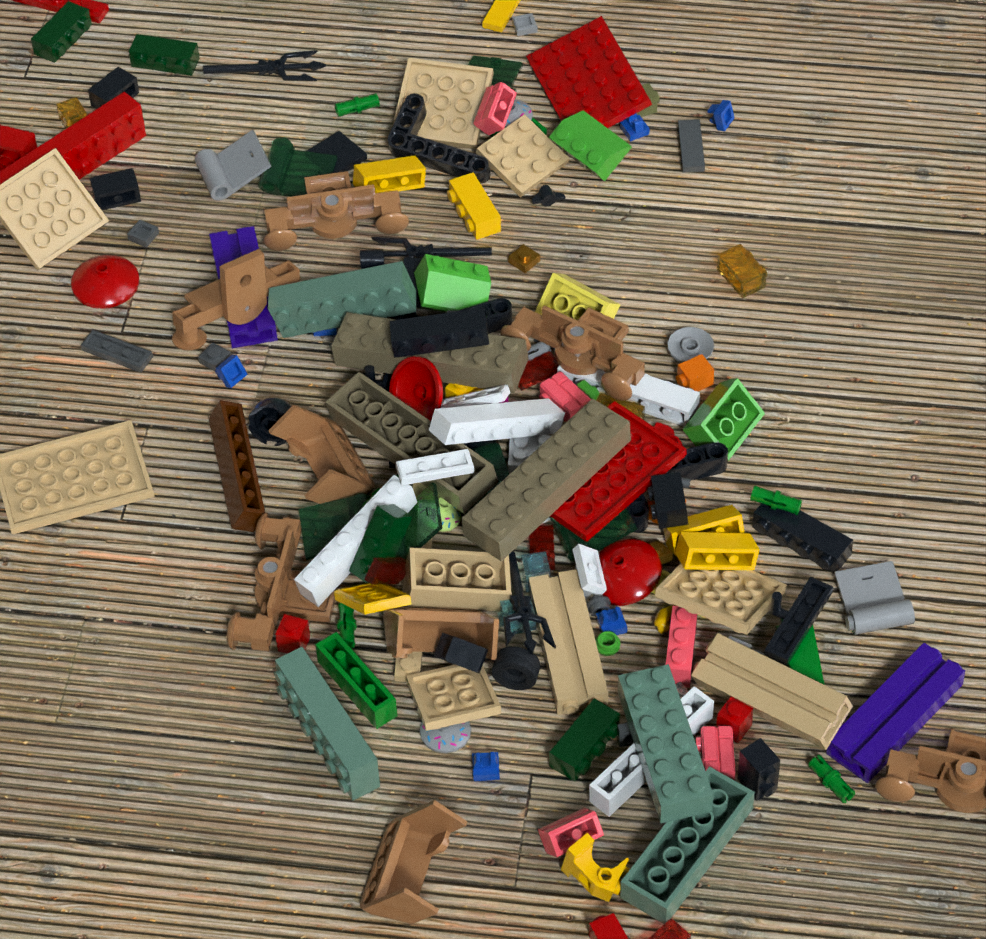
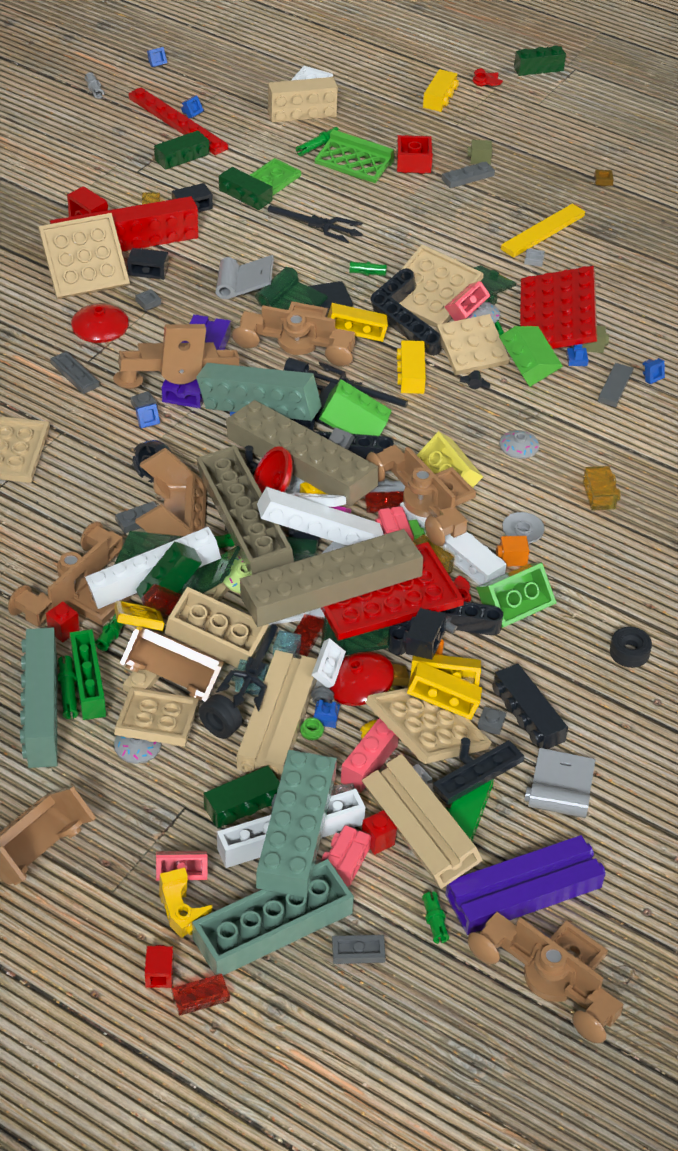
camera: 20 degrees right, 5 degrees down
reddish brown brick [208,400,265,532] -> none
black brick [390,308,489,358] -> none
white tile [396,449,474,486] -> none
black slope [434,632,488,674] -> none
blue tile [472,752,500,781] -> none
pearl gold plate [508,244,540,274] -> none
black brick [737,738,780,801] -> none
green pin [750,485,802,515] -> none
none -> green pin [57,655,78,719]
none -> dark grey plate [115,501,157,534]
none -> bright green tile [250,158,301,196]
none -> dark grey plate [332,935,386,964]
none -> dark grey plate [477,706,507,735]
none -> light grey dish [499,430,539,459]
none -> black tyre [610,627,652,668]

